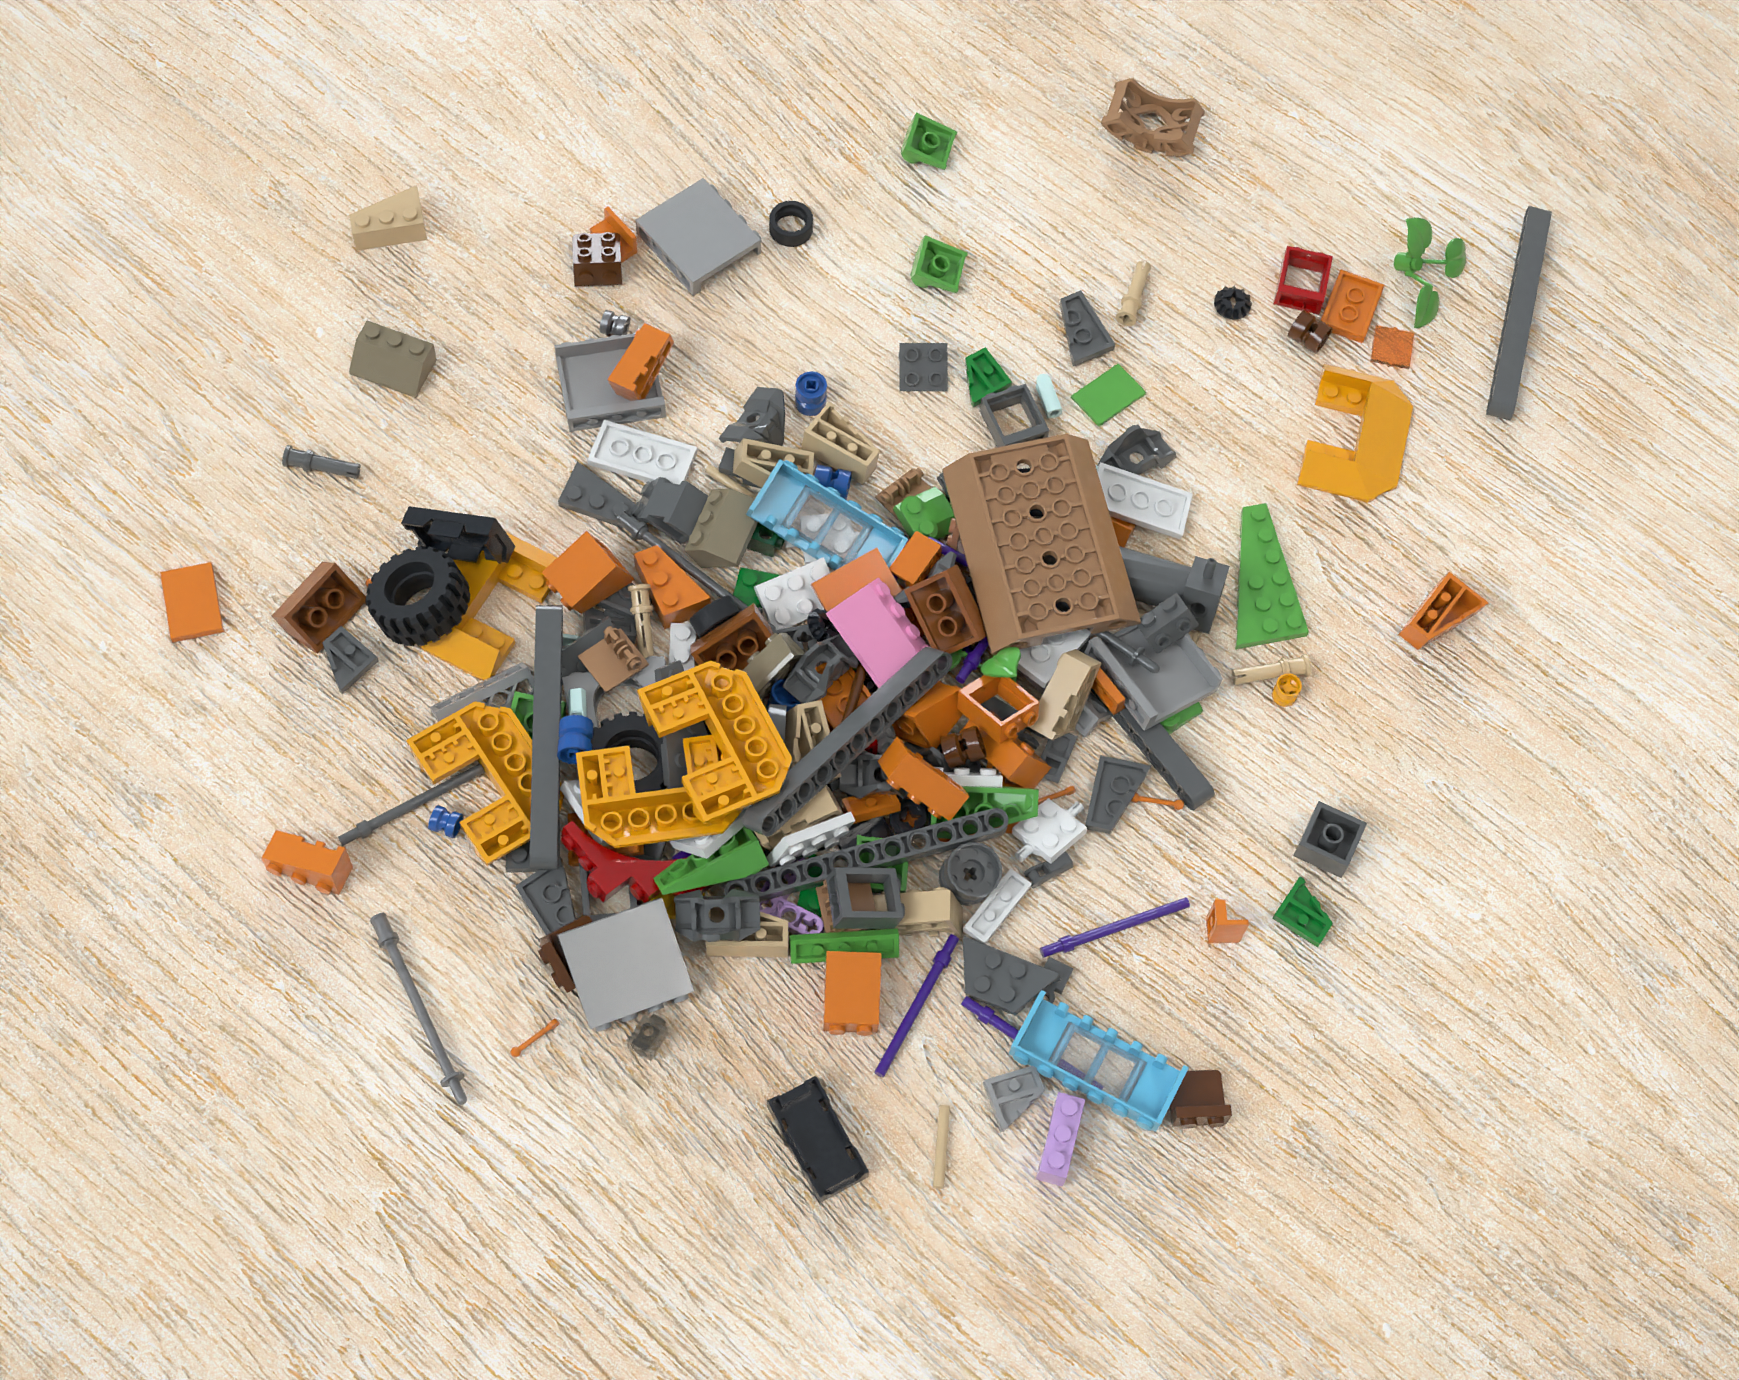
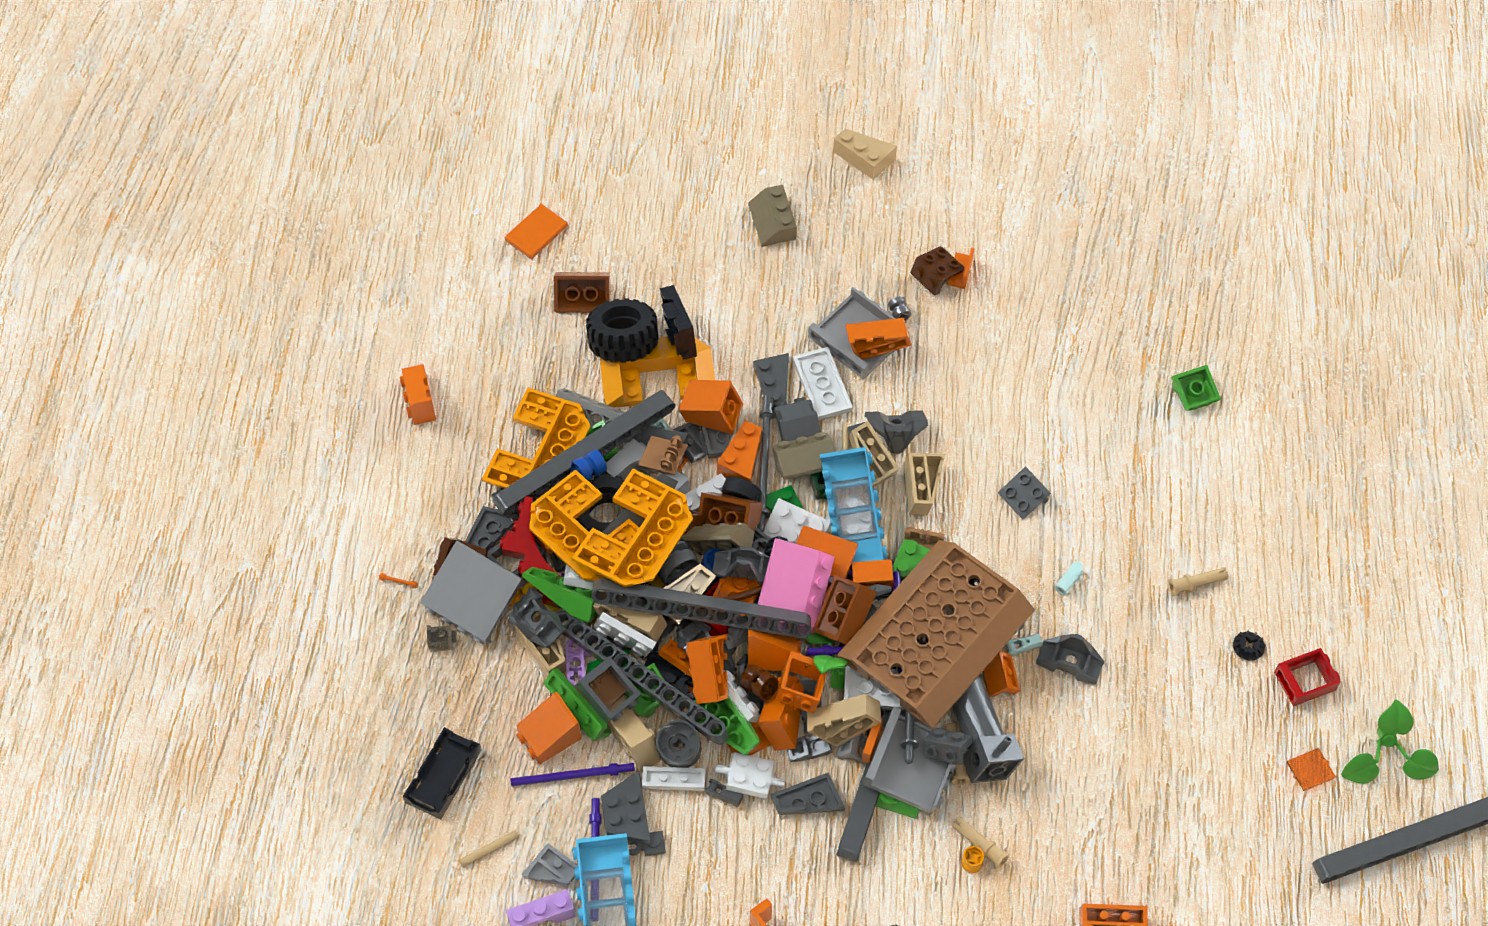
camera: 60 degrees right, 5 degrees down
dark grey pin [282,445,361,480] -> none
dark grey wing [322,626,378,694] -> none
dark grey bar [338,764,485,846] -> none
flat silver bar [370,912,467,1105] -> none
blue wheel [428,805,464,838] -> none
light aqua bar [568,688,587,717] -> none
tan pin [628,584,654,658] -> none
light grey panel [636,178,762,296] -> none
black tyre [769,201,813,247] -> none
blue wheel [795,371,827,416] -> none
blue wheel [814,464,852,500] -> none
bright green slope [911,235,968,293] -> none
green wing [965,347,1012,407] -> none
dark grey window [979,384,1049,448] -> none
orange hinge [1038,786,1076,804] -> none
dark purple bar [1040,897,1190,958] -> none
dark grey wing [1059,290,1116,367] -> none
bright green piece [1071,364,1146,427] -> none
white plate [1097,462,1193,539] -> none
medium nougat fence [1100,78,1205,156] -> none
orange hinge [1131,793,1184,810] -> none
bright green wing [1235,503,1309,650] -> none
reddish brown wheel [1287,310,1333,354] -> none
light orange slope [1297,364,1413,503] -> none
orange tile [1321,269,1385,344] -> none

